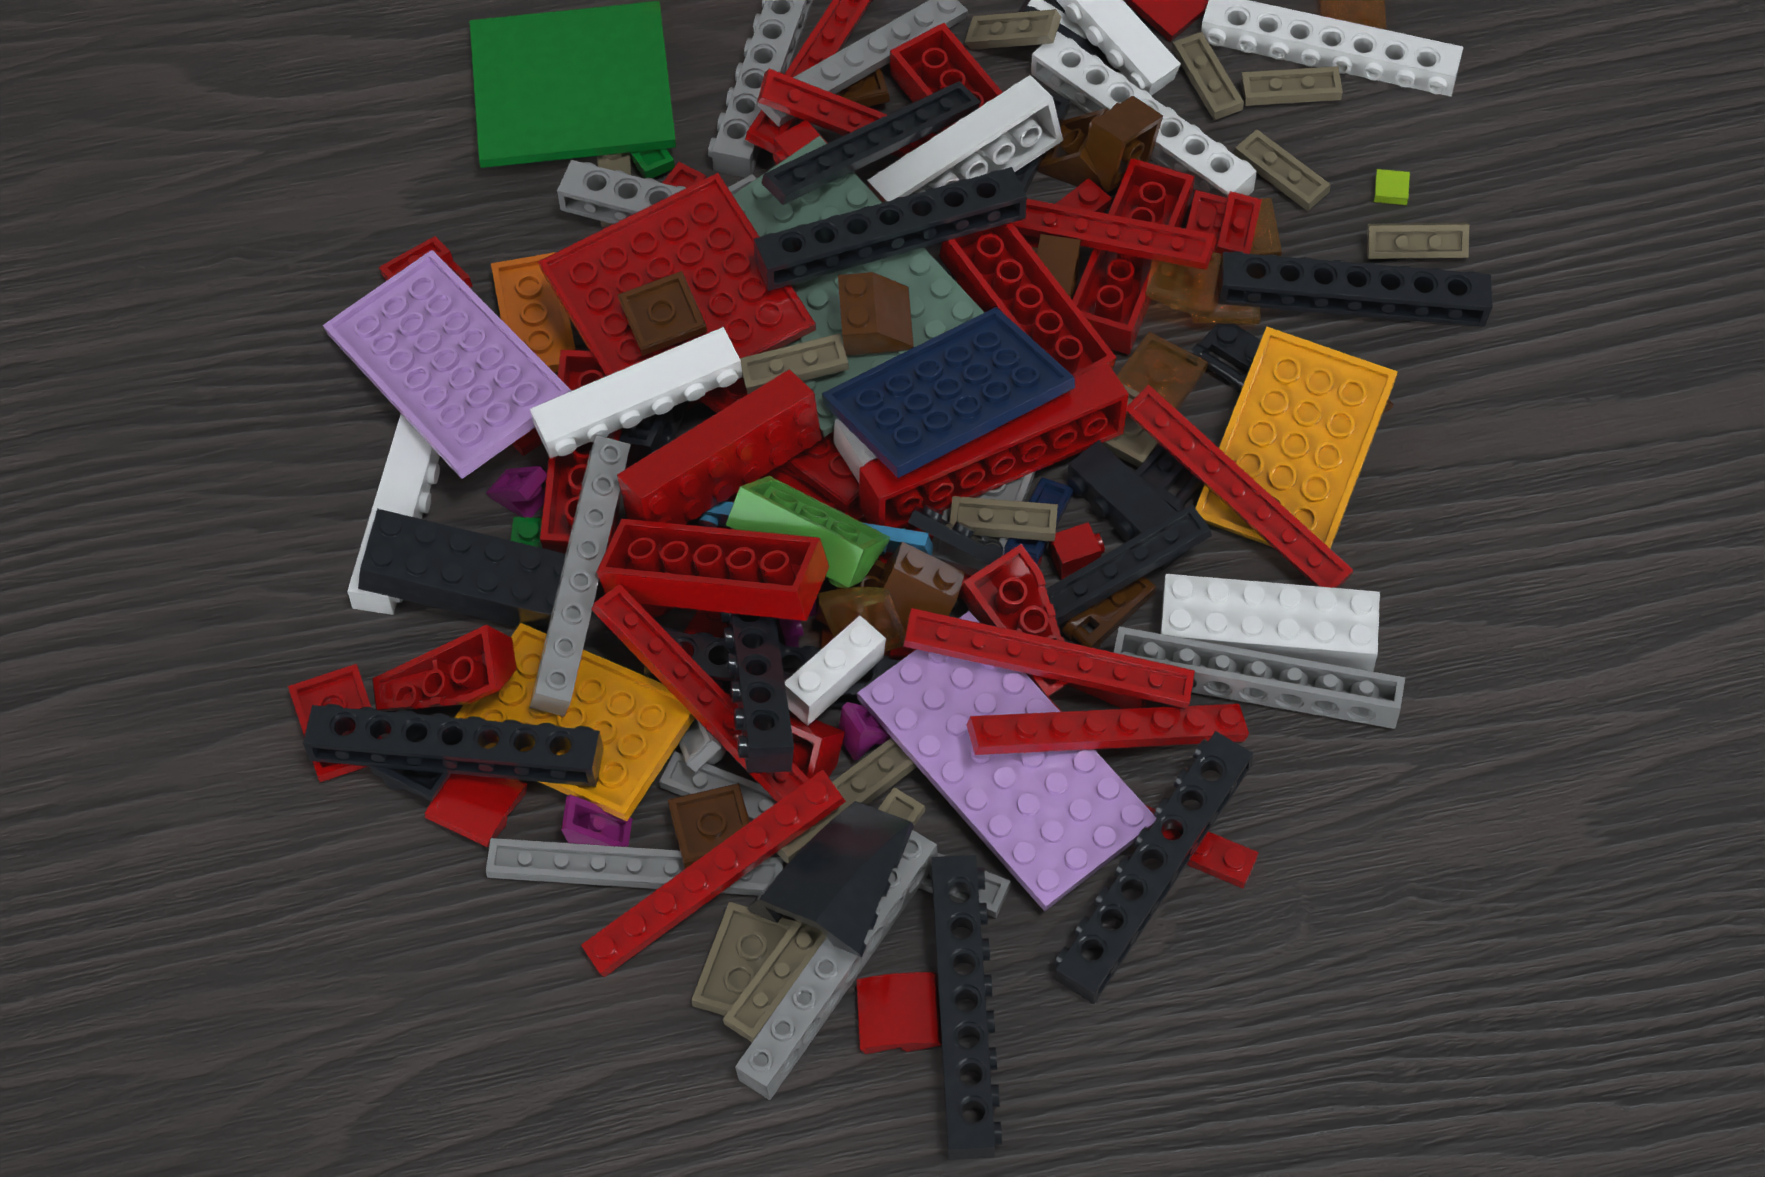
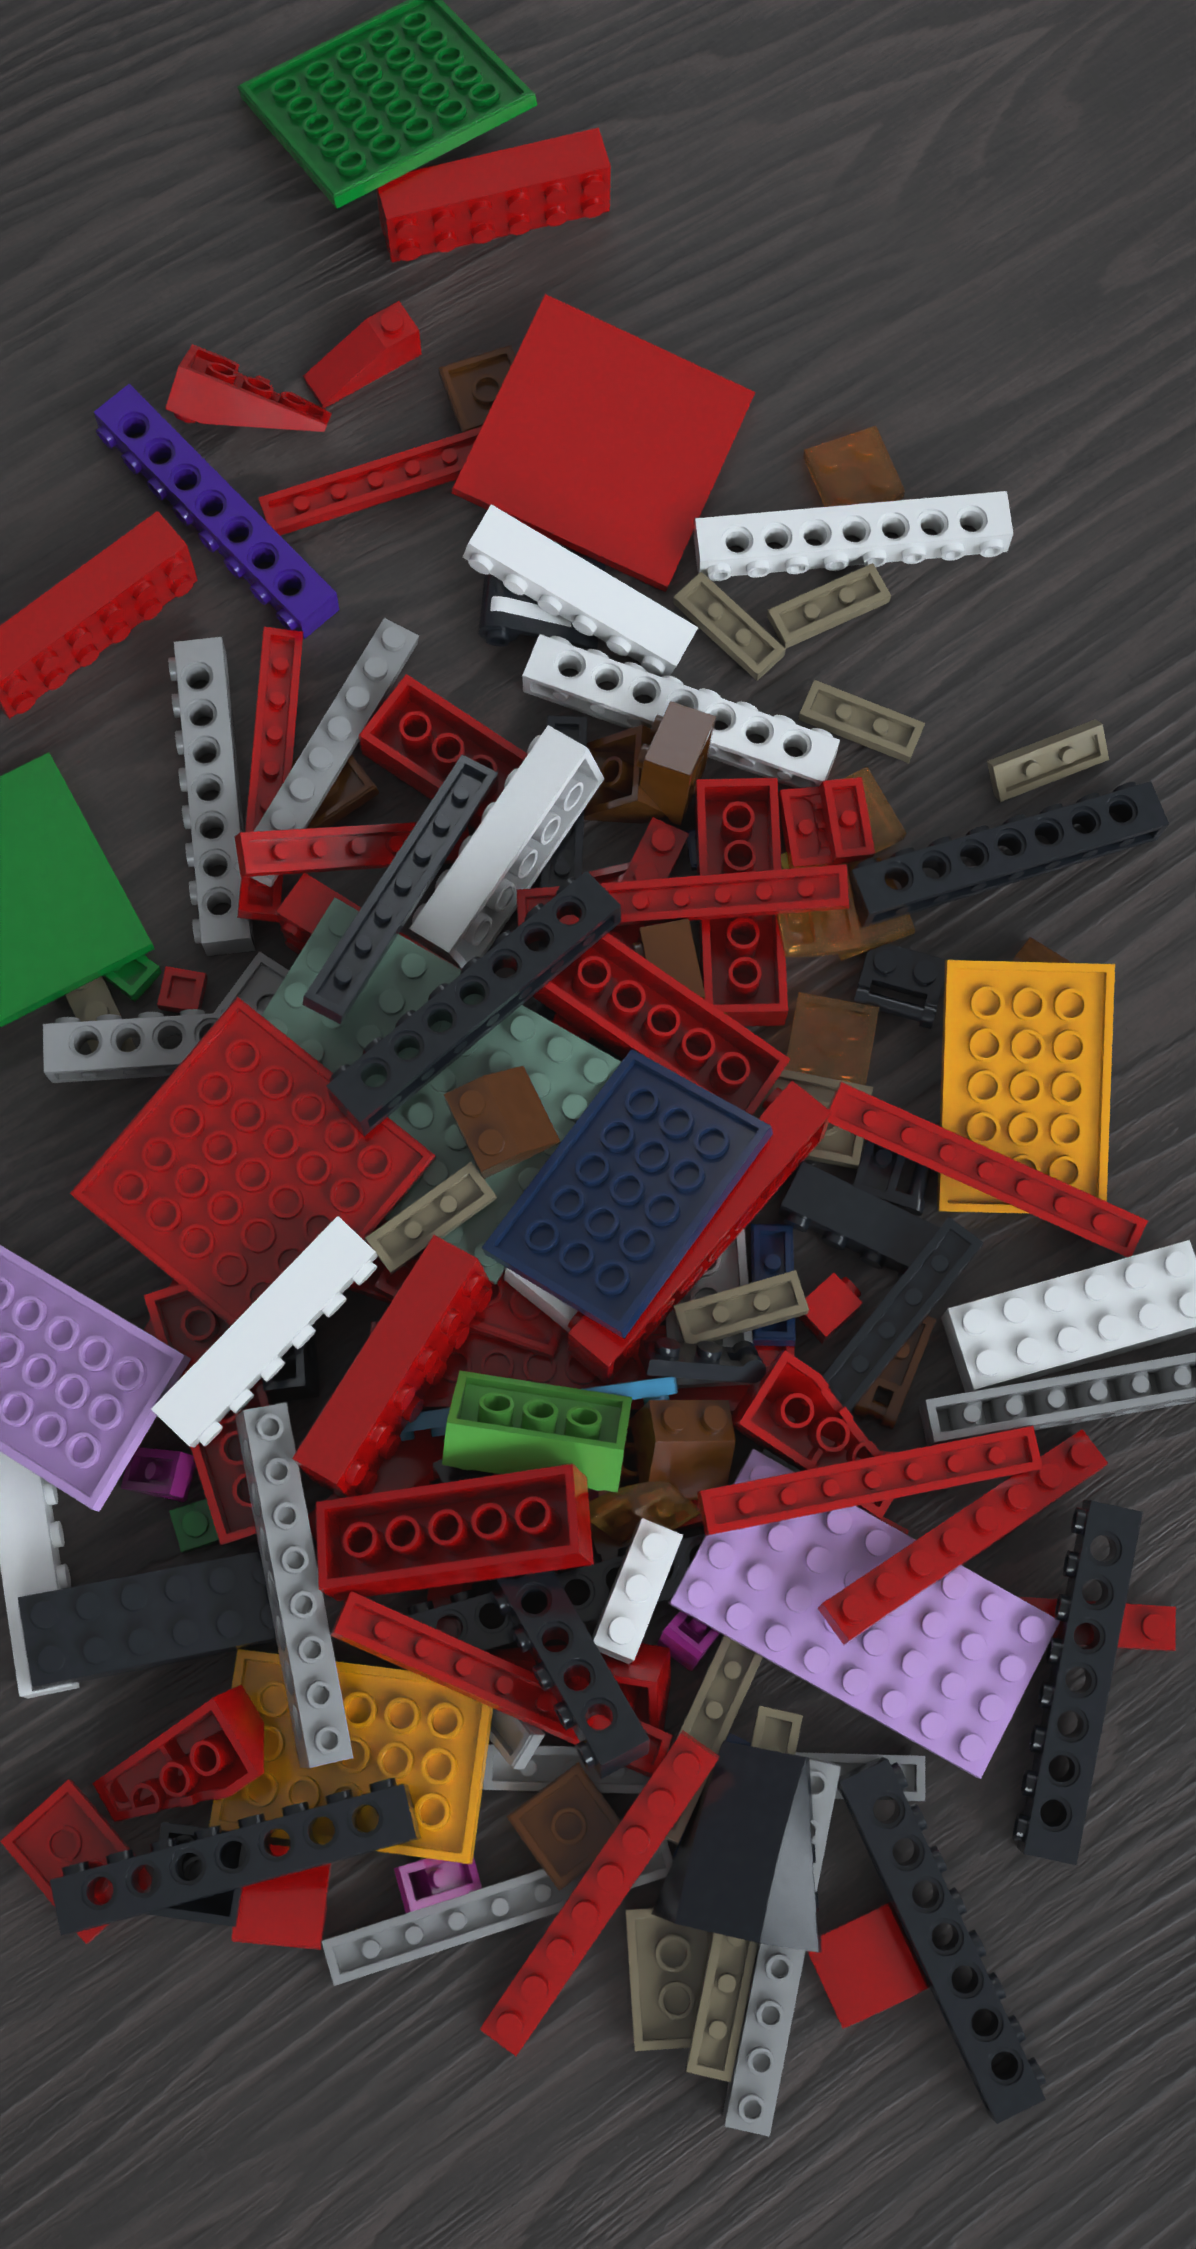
camera: 25 degrees left, 15 degrees up
orange plate [491,252,575,373] -> none
reddish brown plate [618,271,707,356] -> none
dark tan plate [965,9,1061,50] -> none
lime tile [1374,169,1410,205] -> none

